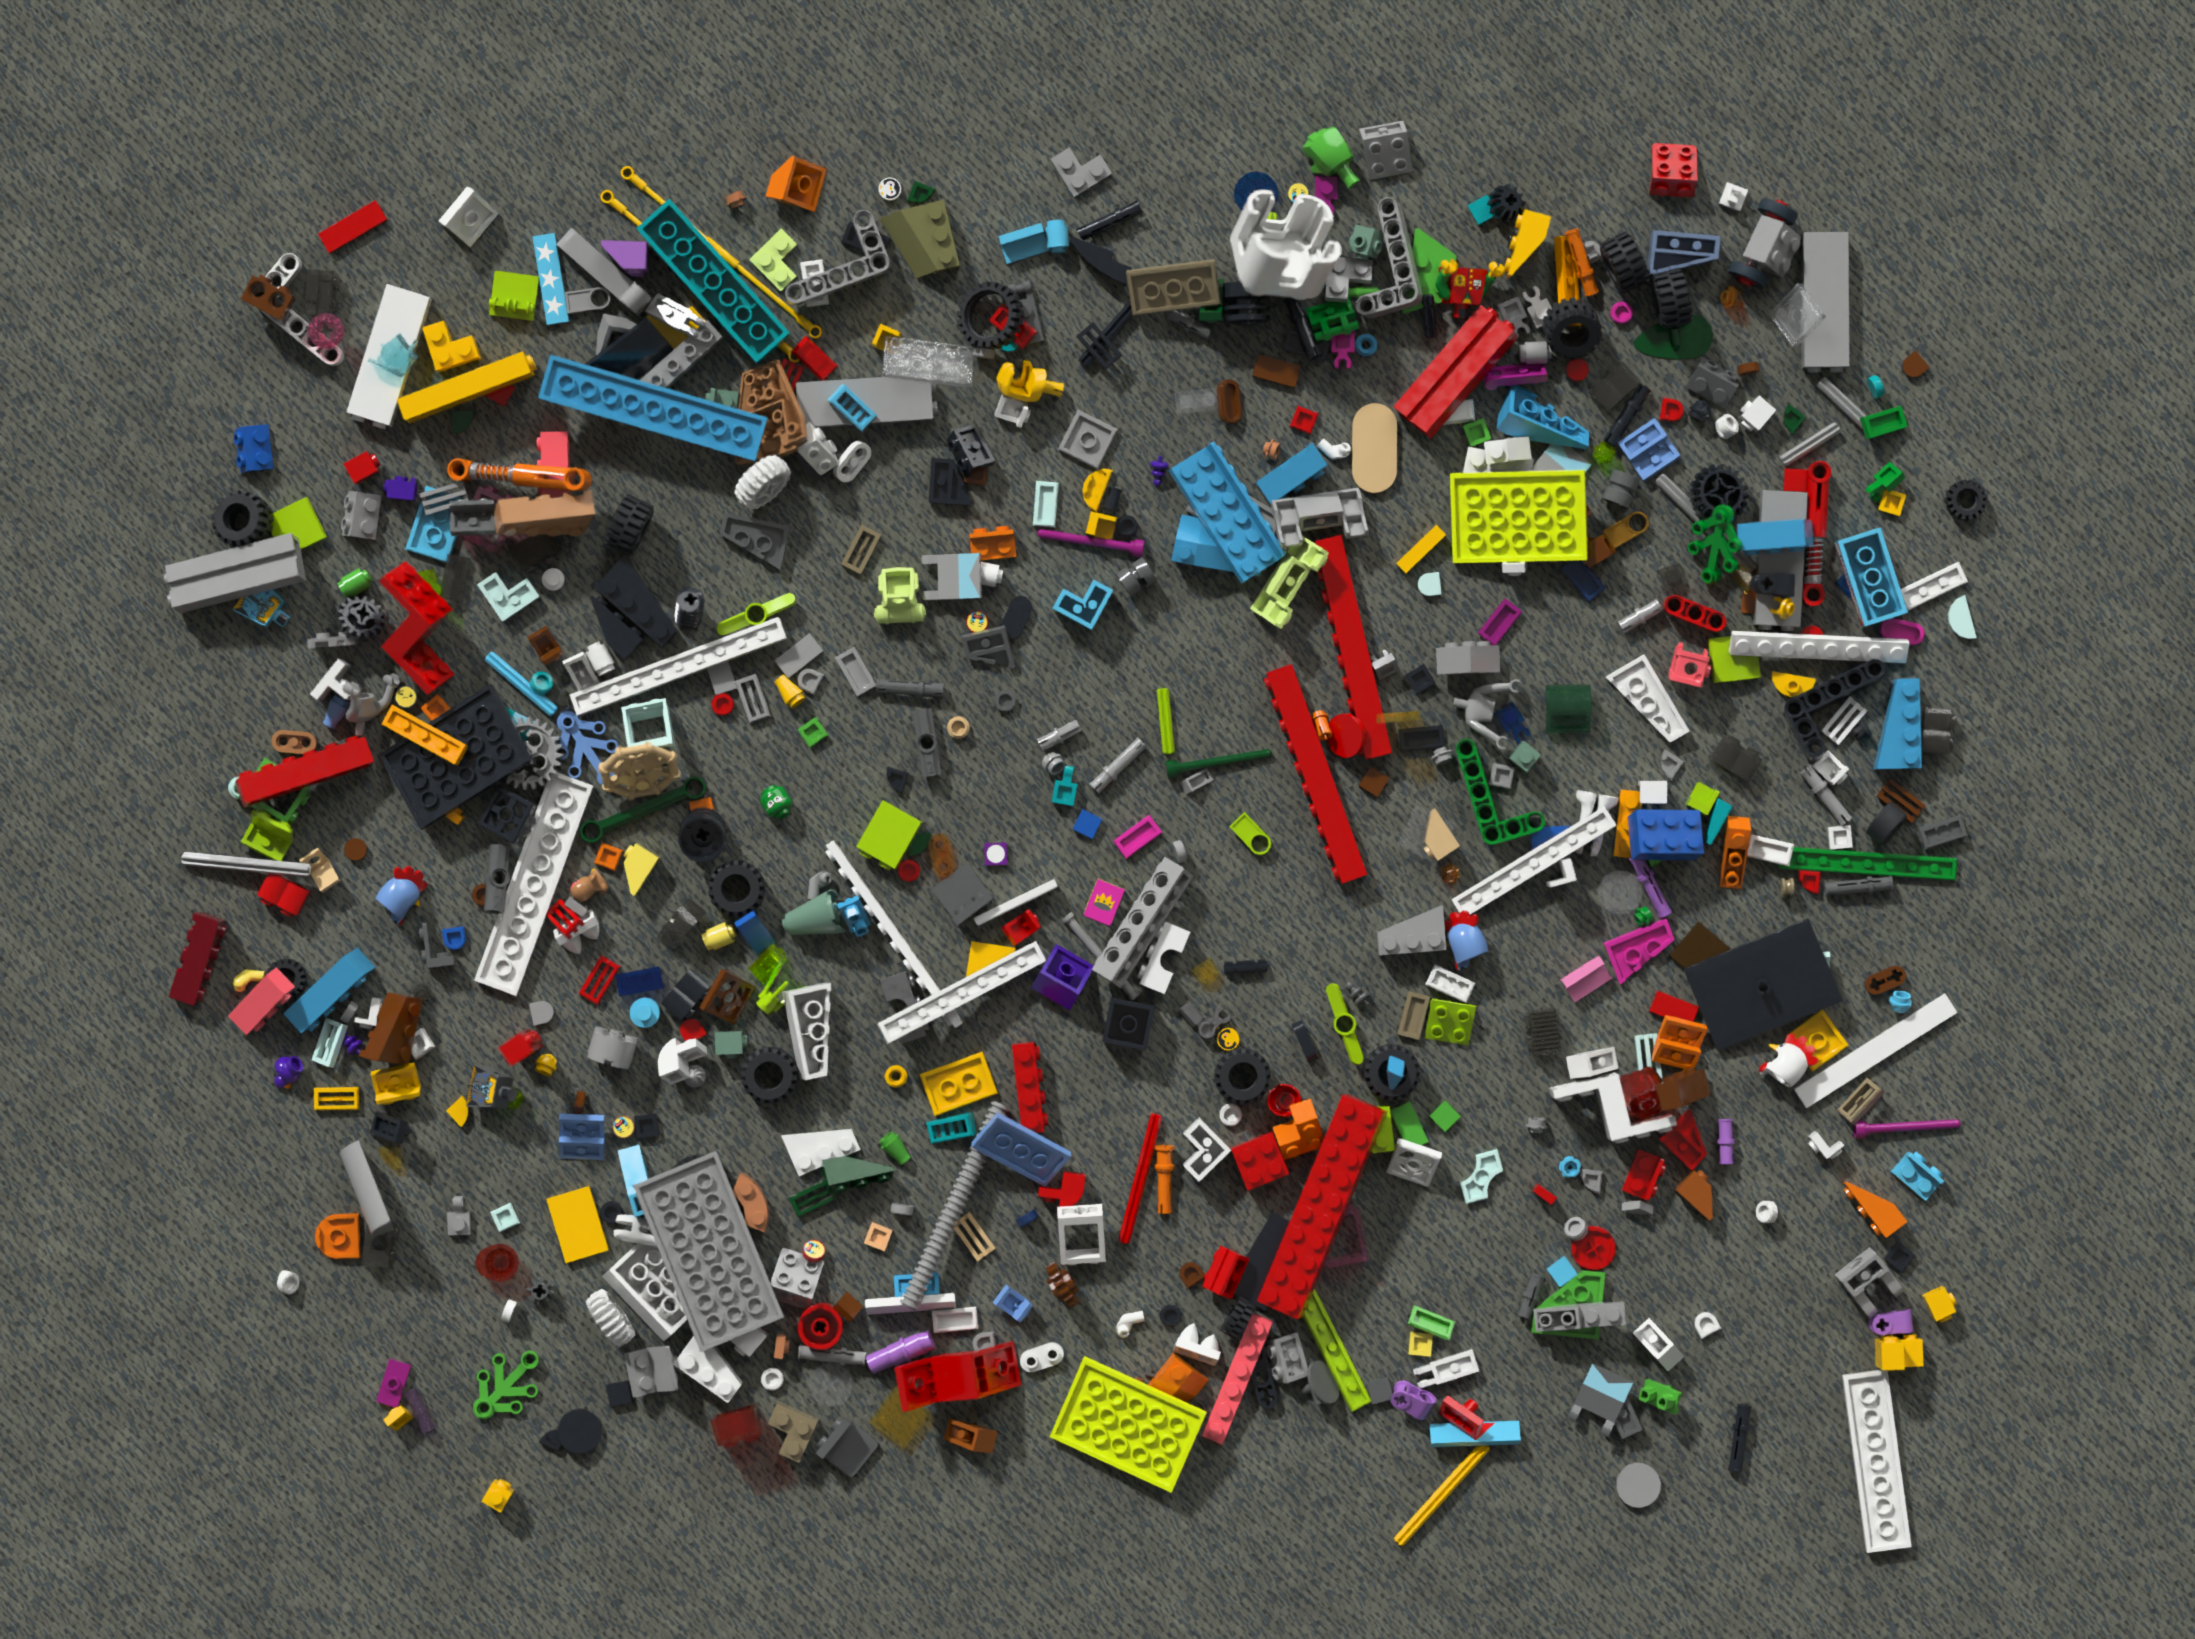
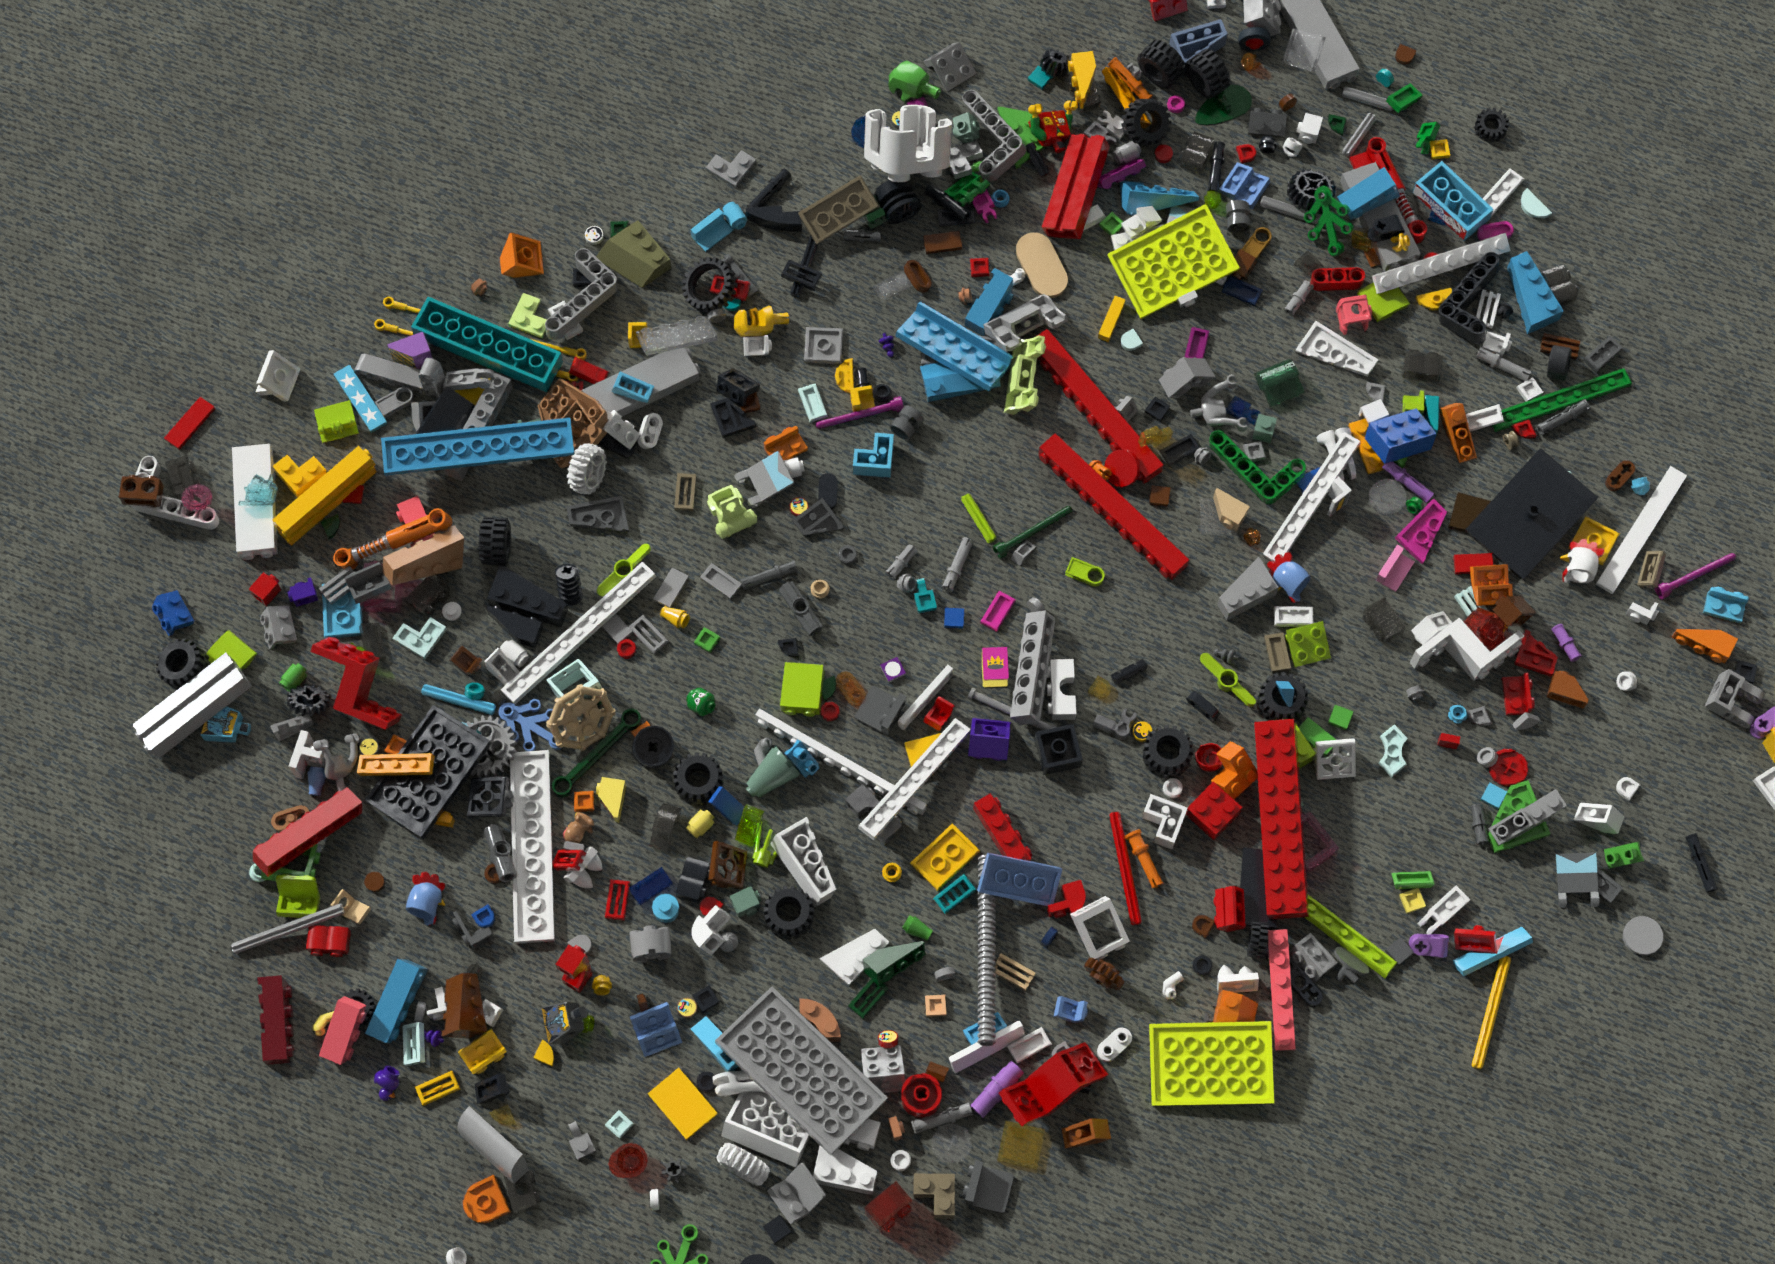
camera: 25 degrees left, 20 degrees down
light grey tile [798,669,824,695] -> none

